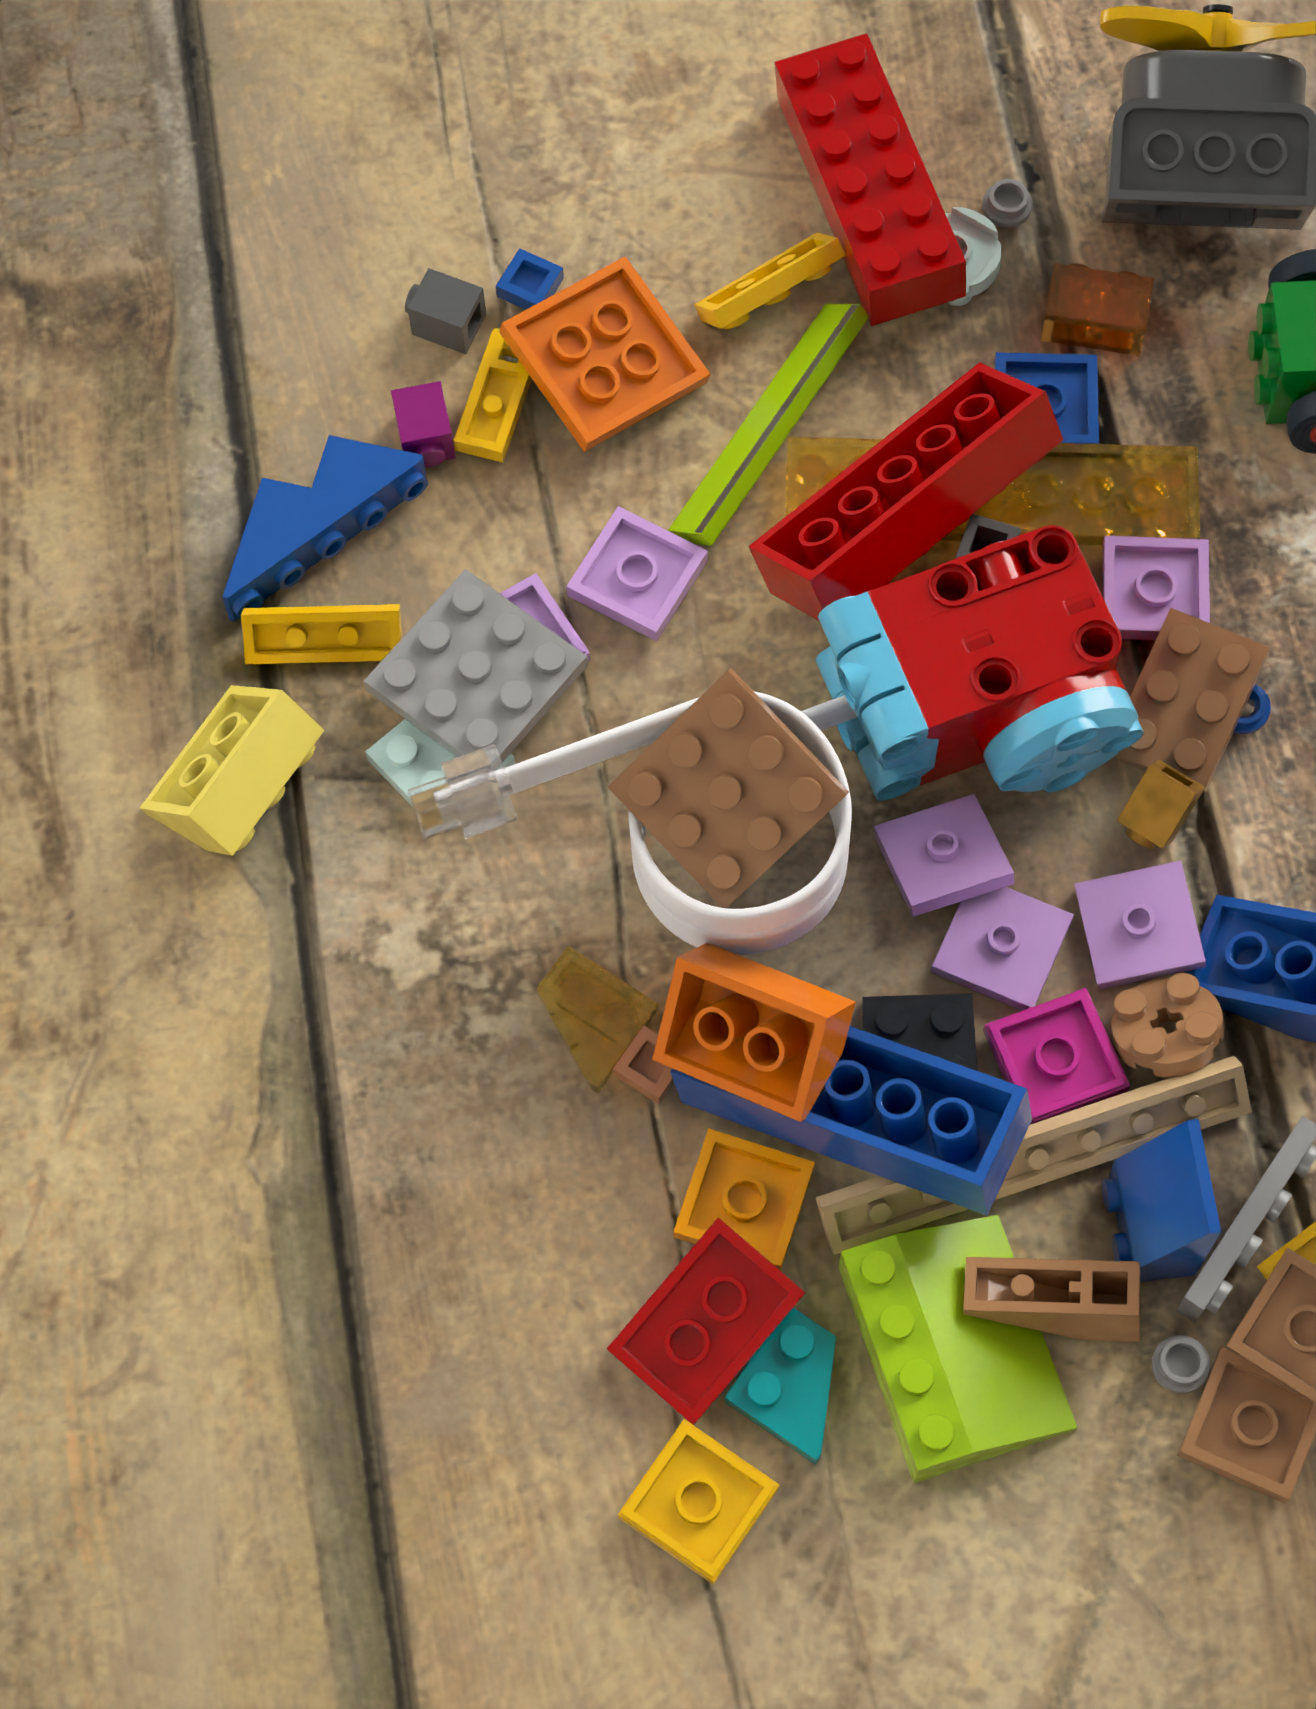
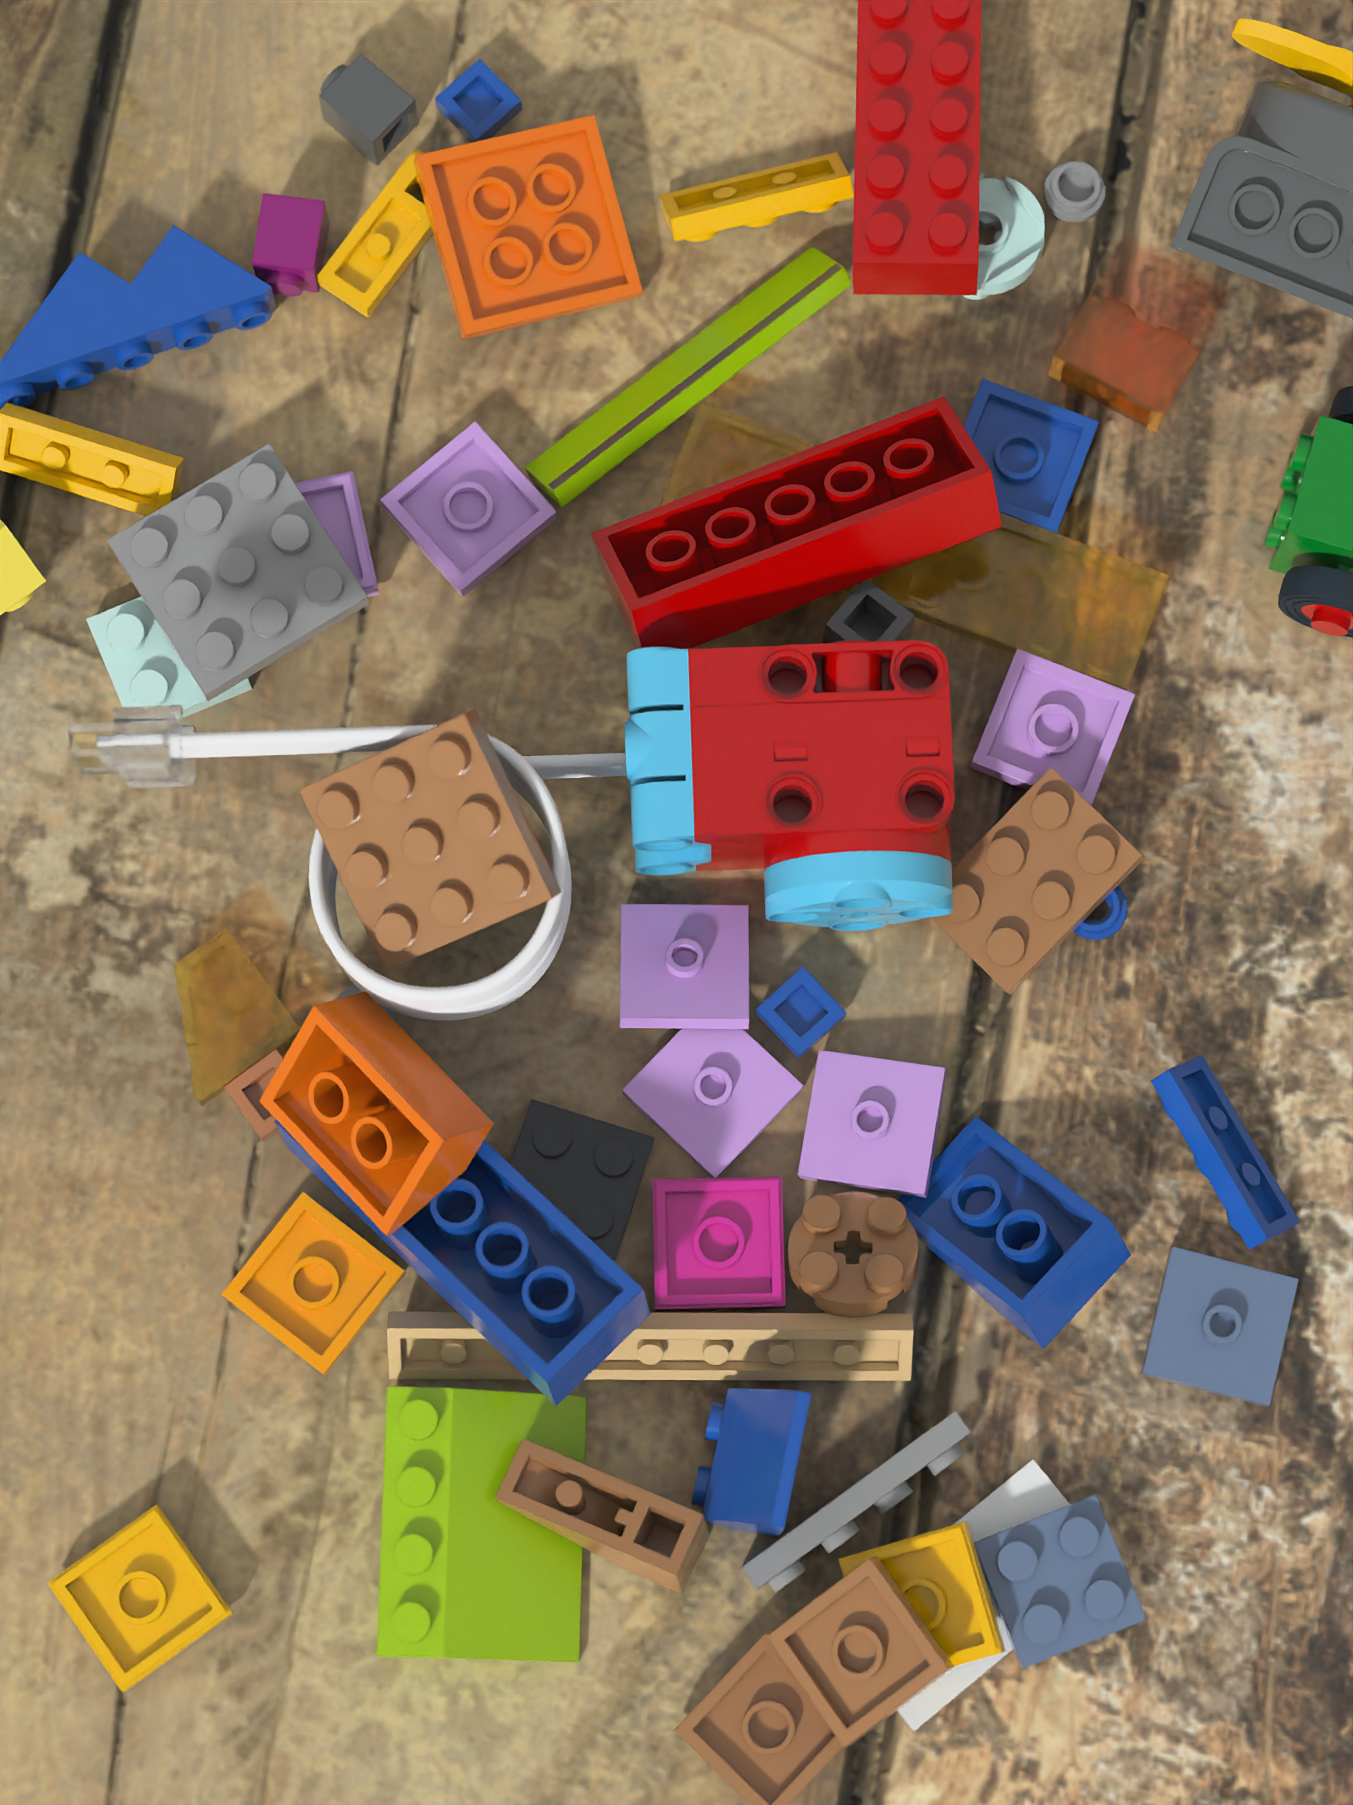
camera: 15 degrees right, 10 degrees up
red plate [606,1217,806,1425] -> none
teal wing [724,1308,836,1465] -> none
pearl gold brick [1117,759,1205,849] -> none
light grey plate [1151,1335,1210,1394] -> none
none -> blue plate [755,966,847,1060]

